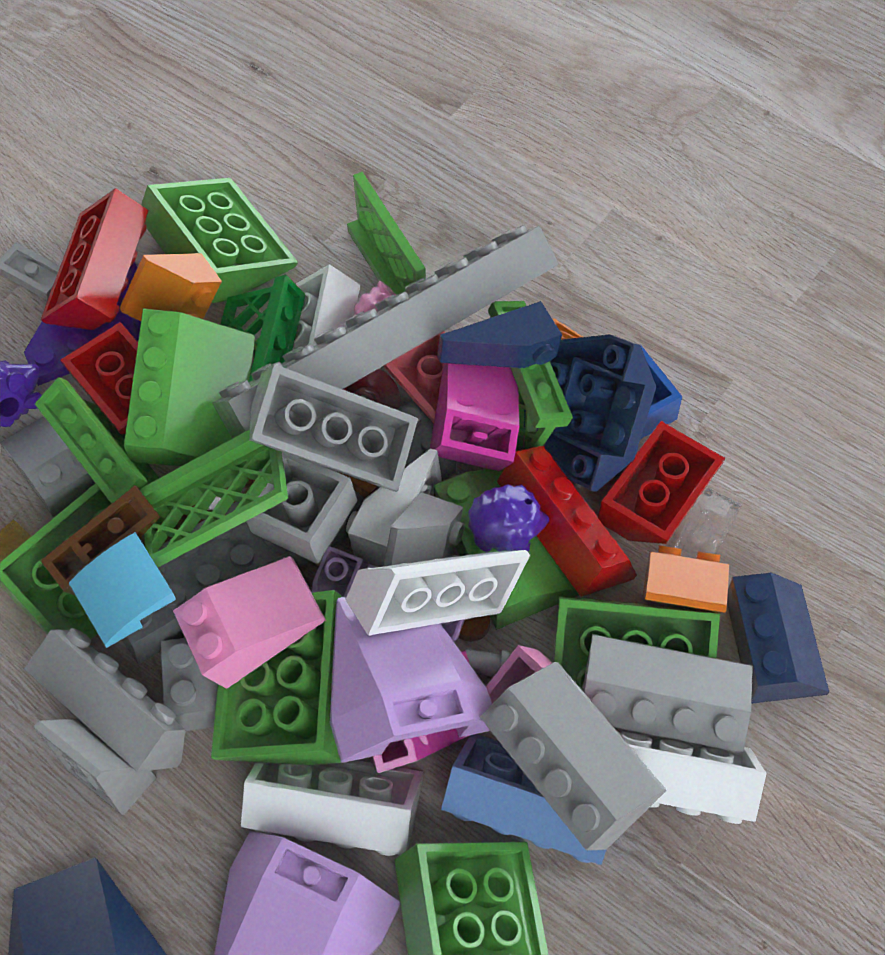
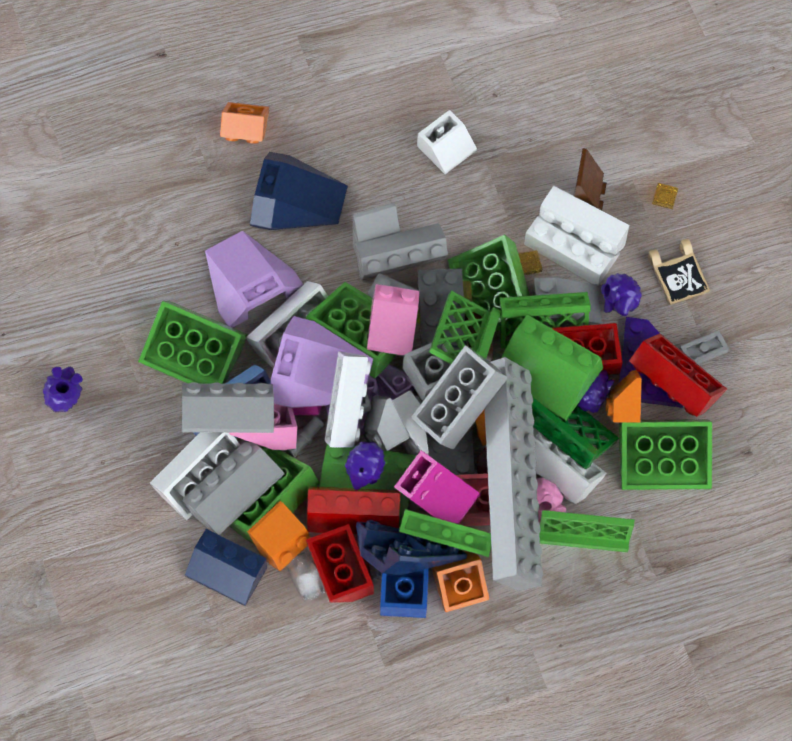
camera: 120 degrees right, 5 degrees up
reddish brown slope [40,486,161,596] -> none
medium azure slope [69,532,176,648] -> none
dark blue slope [437,301,562,368] -> none

